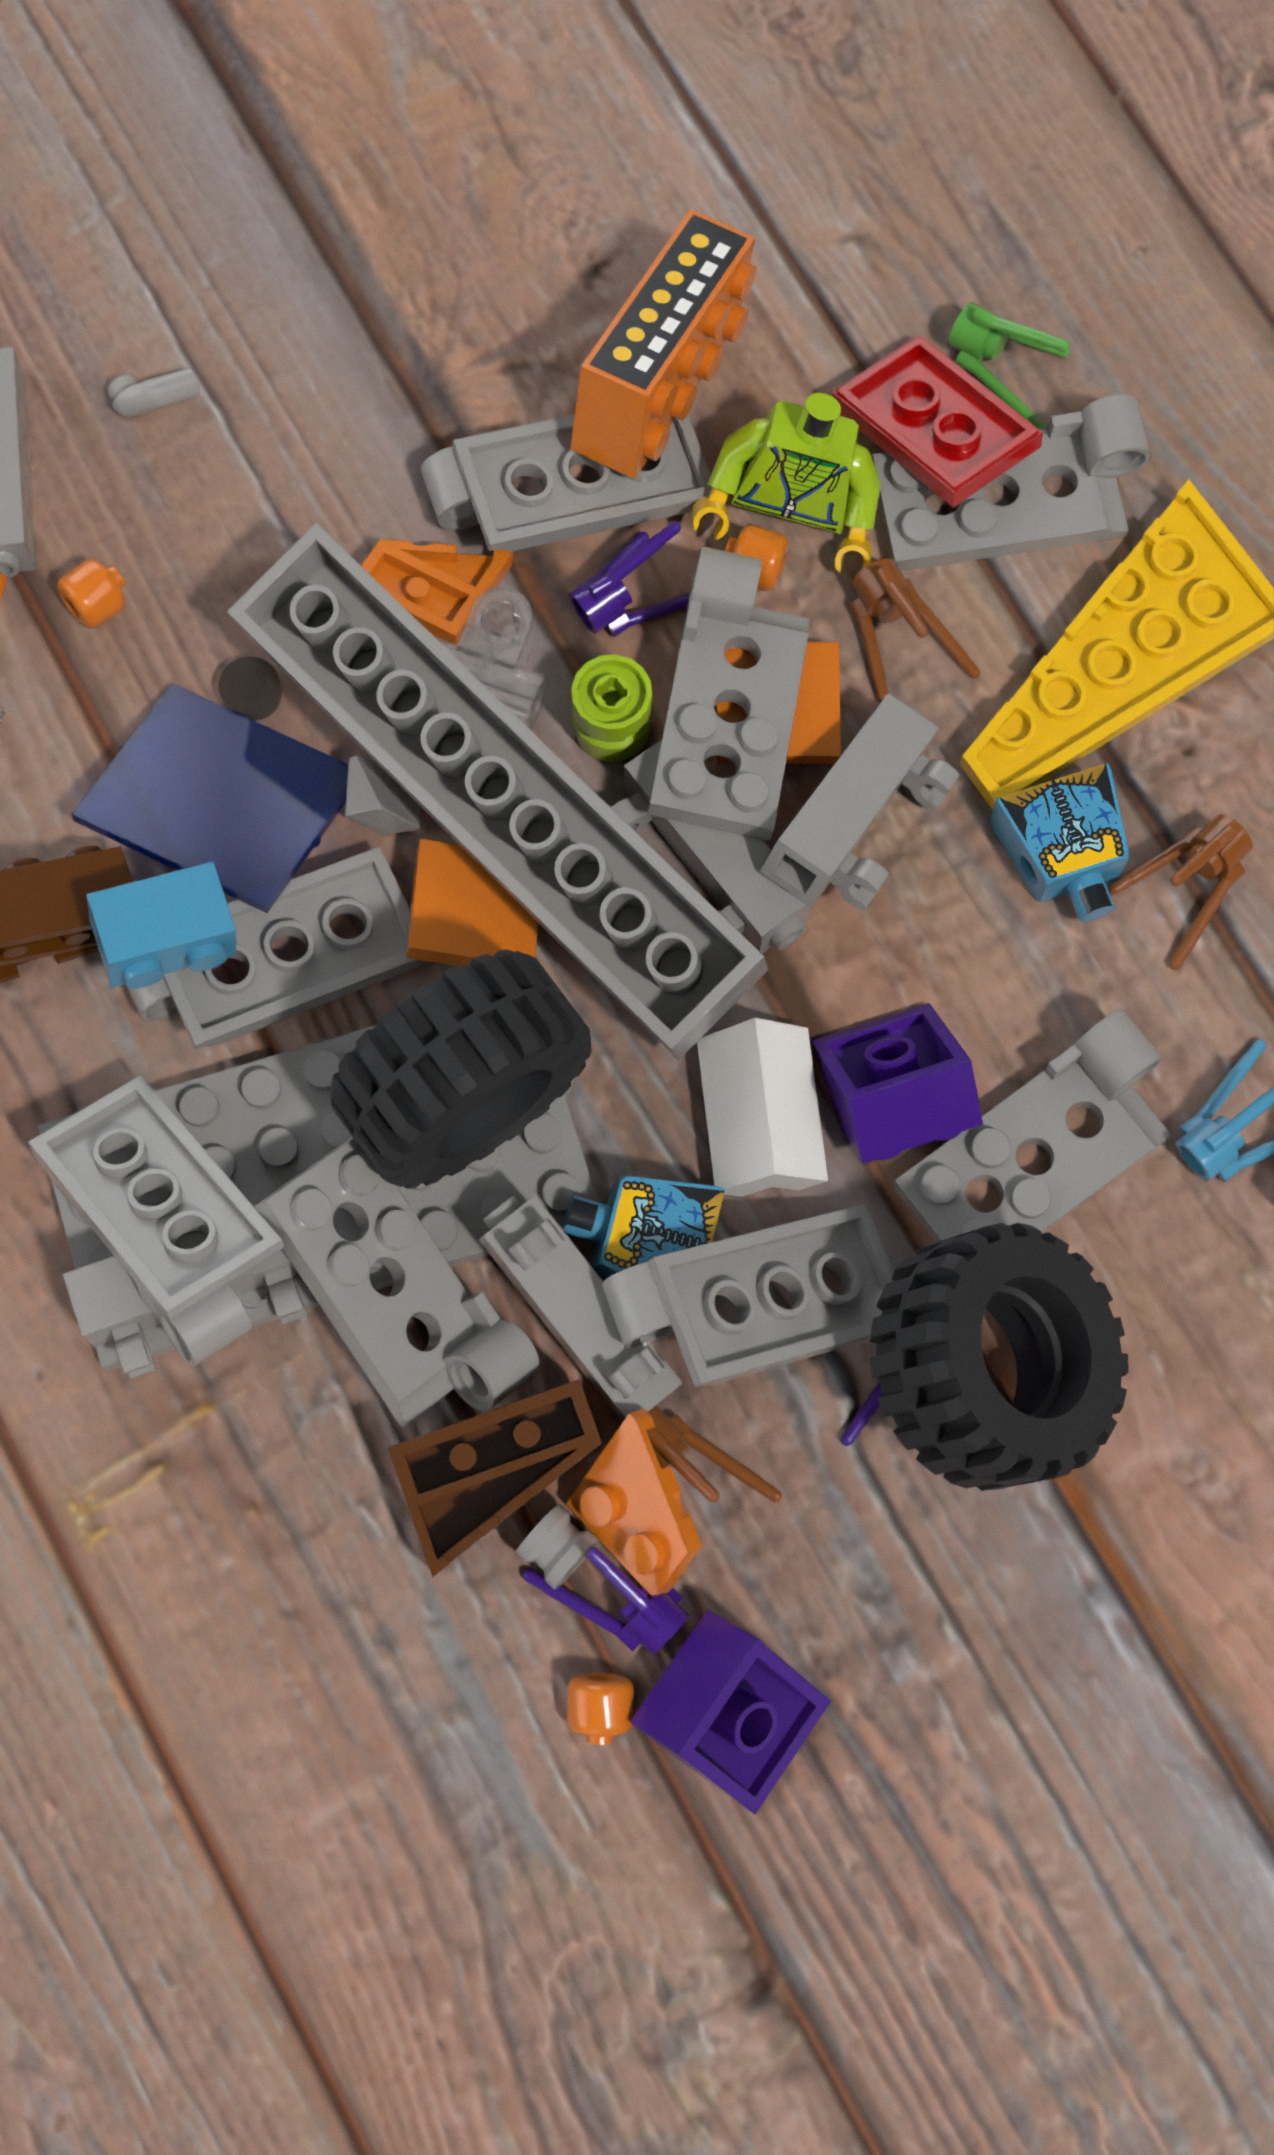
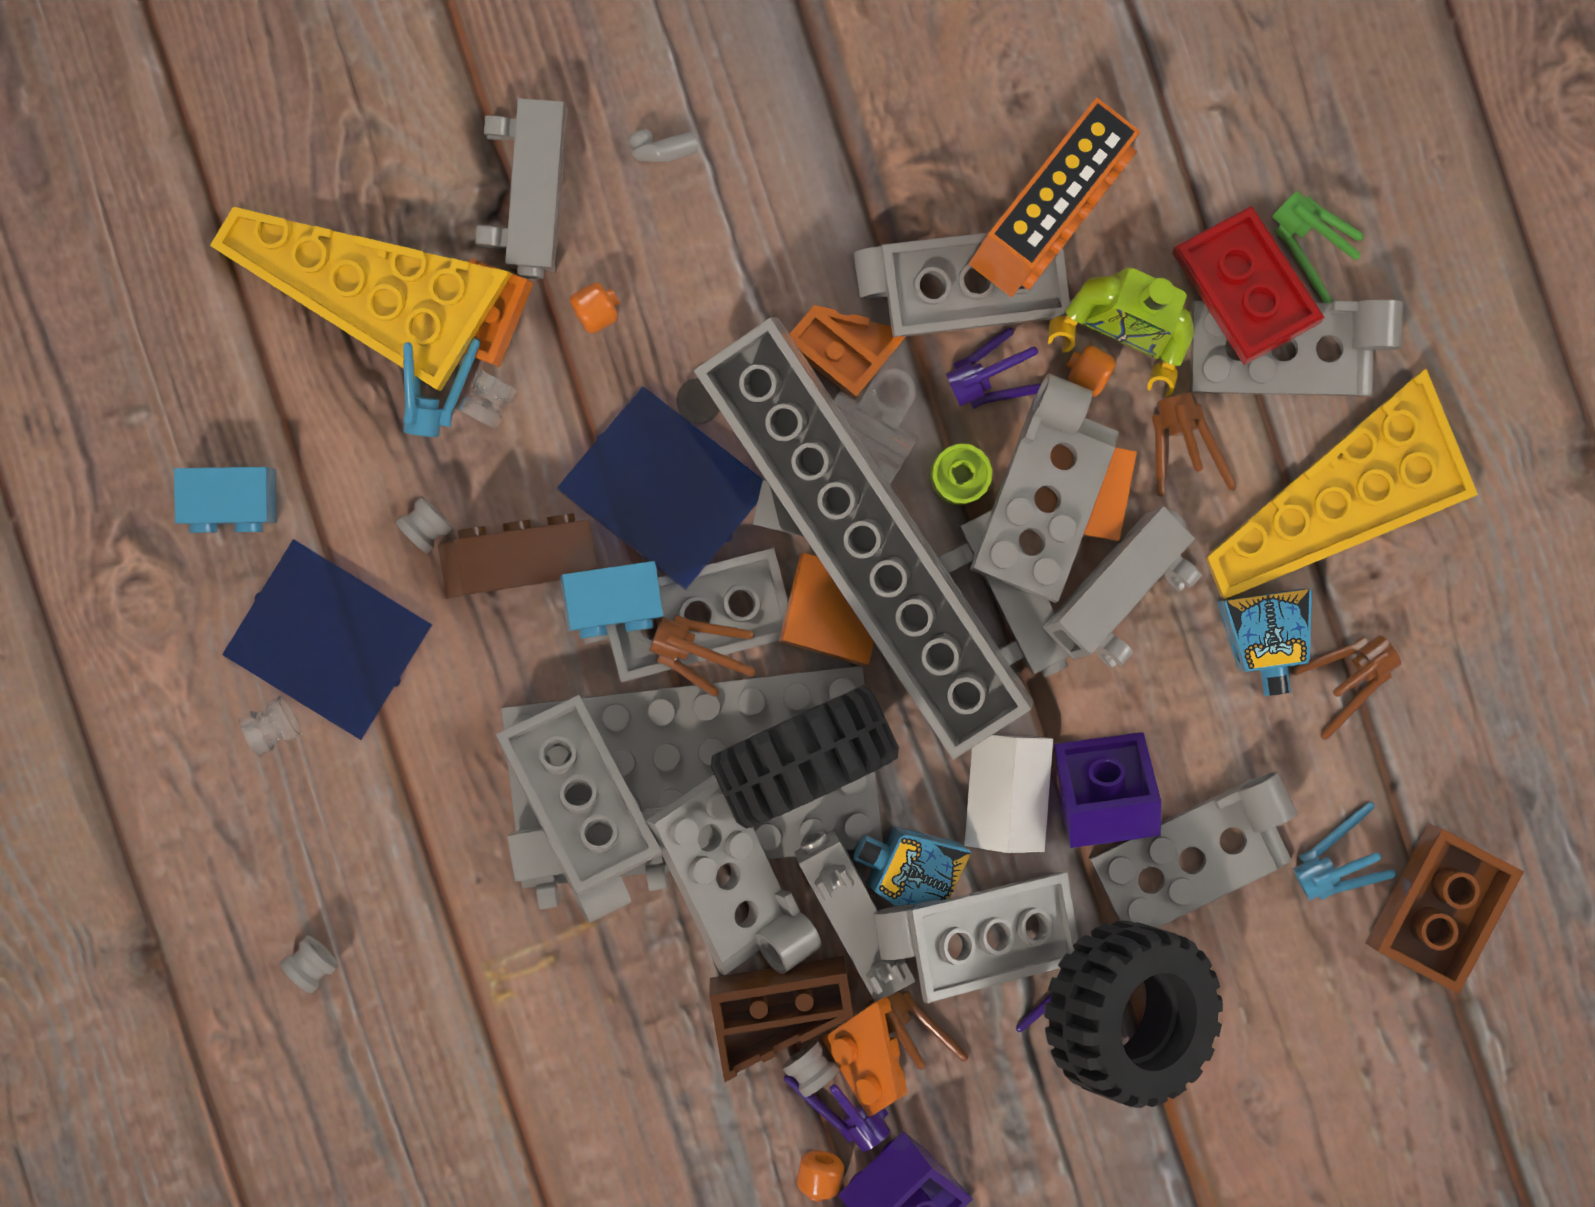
camera: 15 degrees right, 15 degrees up
none -> dark orange plant [649,614,756,697]

